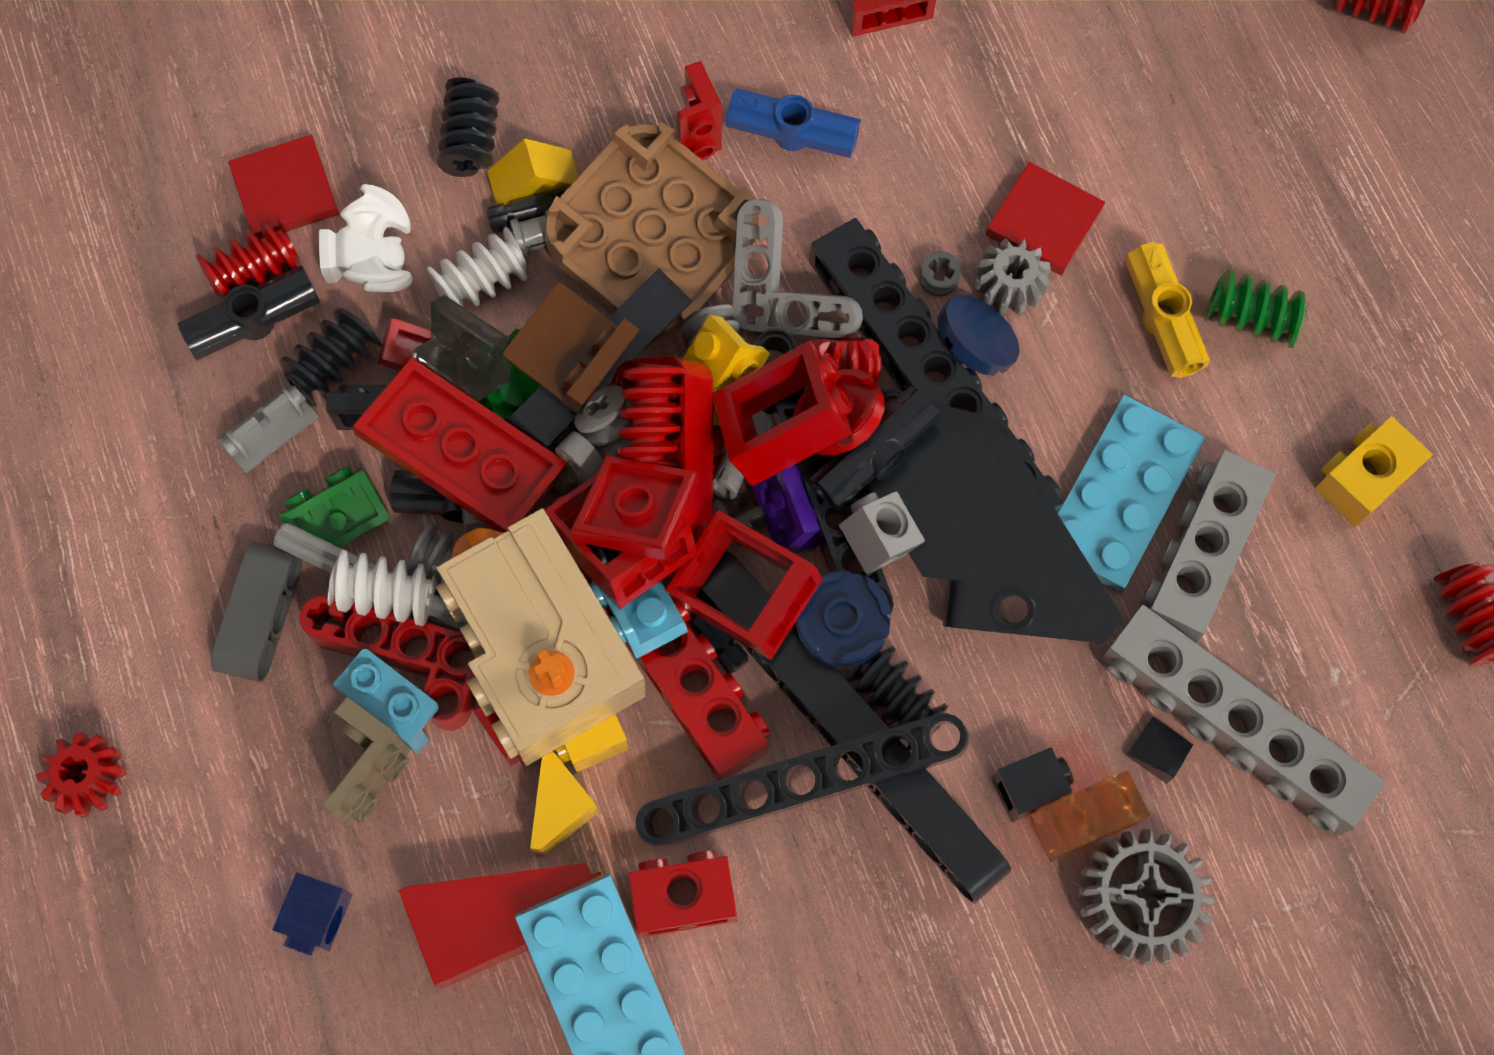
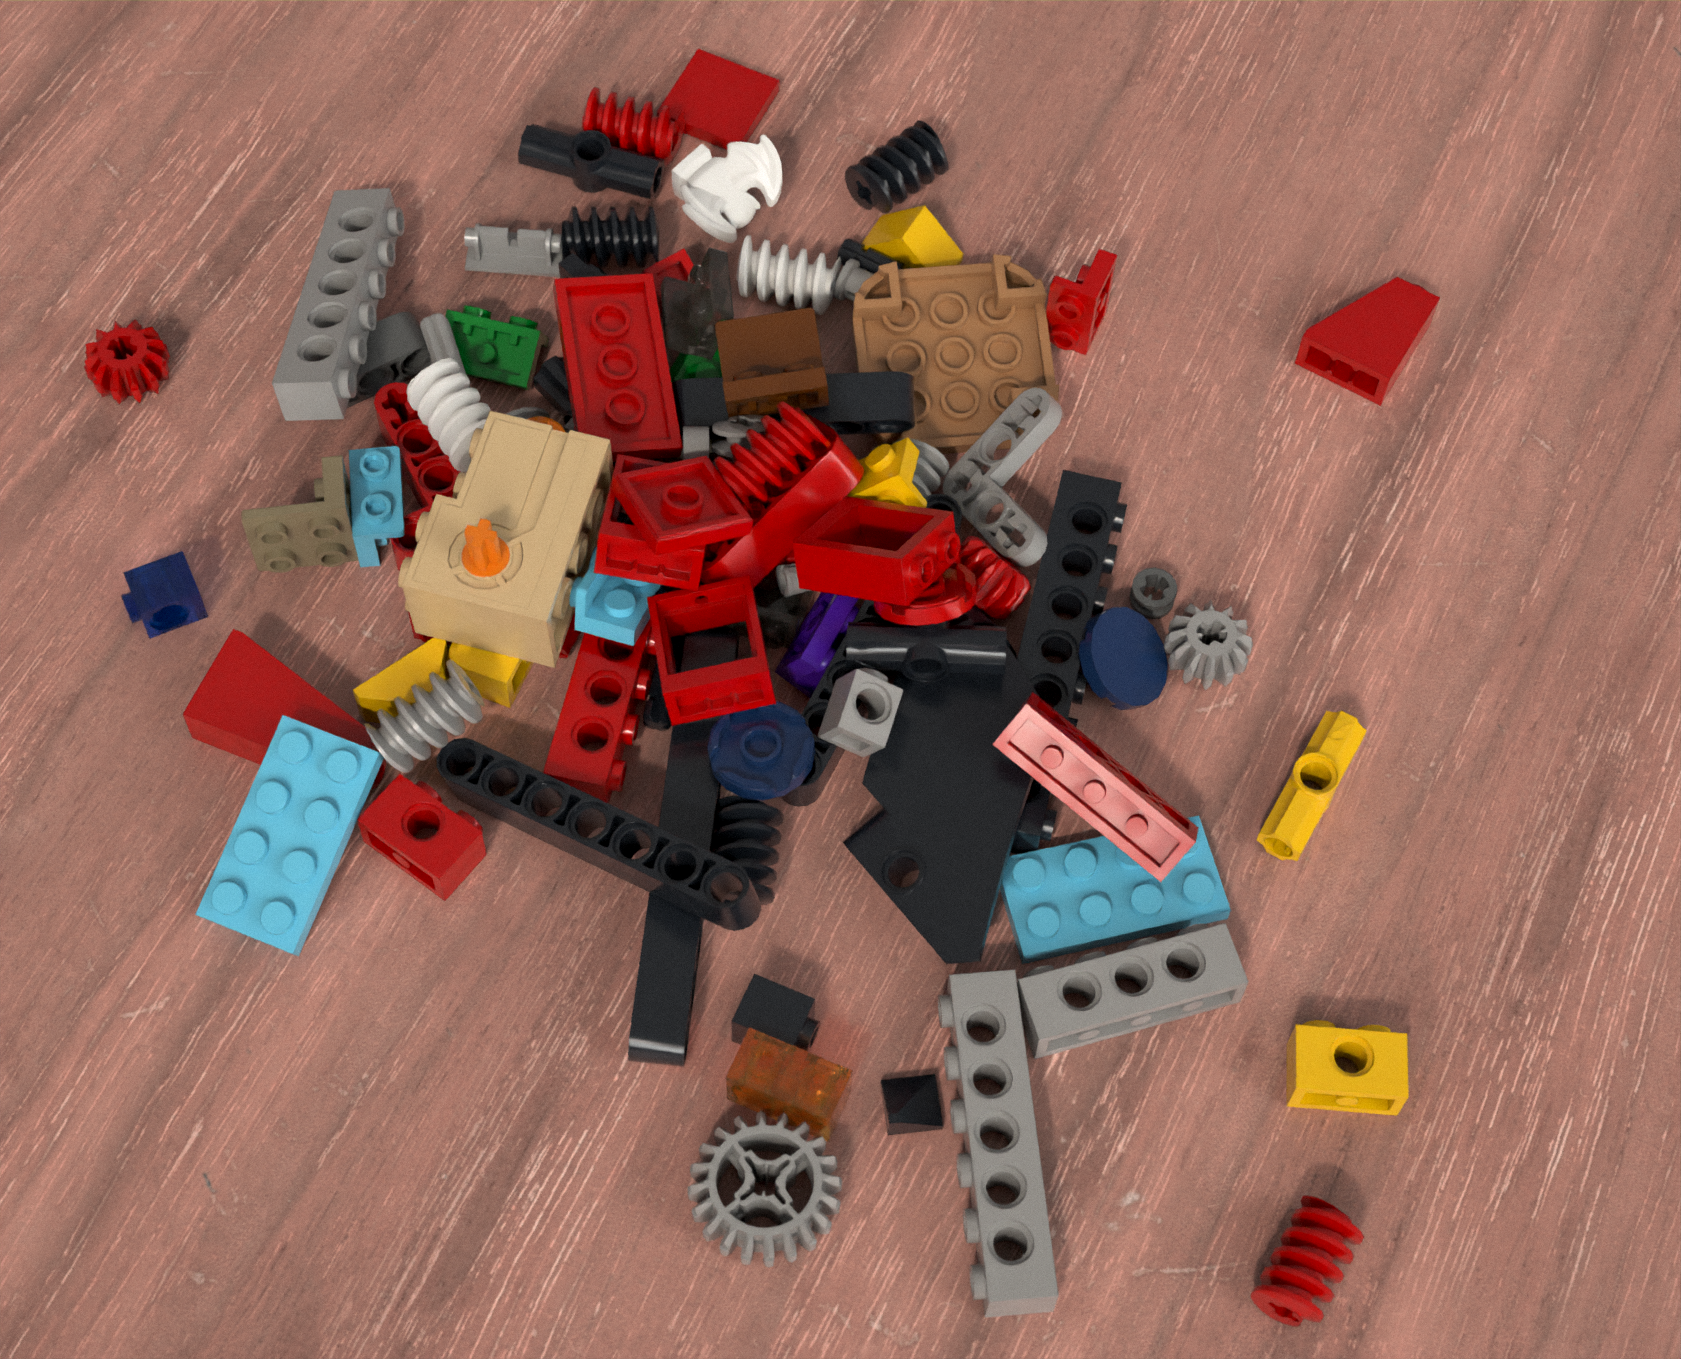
camera: 45 degrees right, 10 degrees down
blue piece [726,88,861,158] -> none
red tile [985,162,1106,276] -> none
green piece [1204,269,1307,348] -> none
none -> light grey brick [272,188,404,421]
none -> light grey piece [364,659,485,773]
none -> fence [992,692,1198,882]

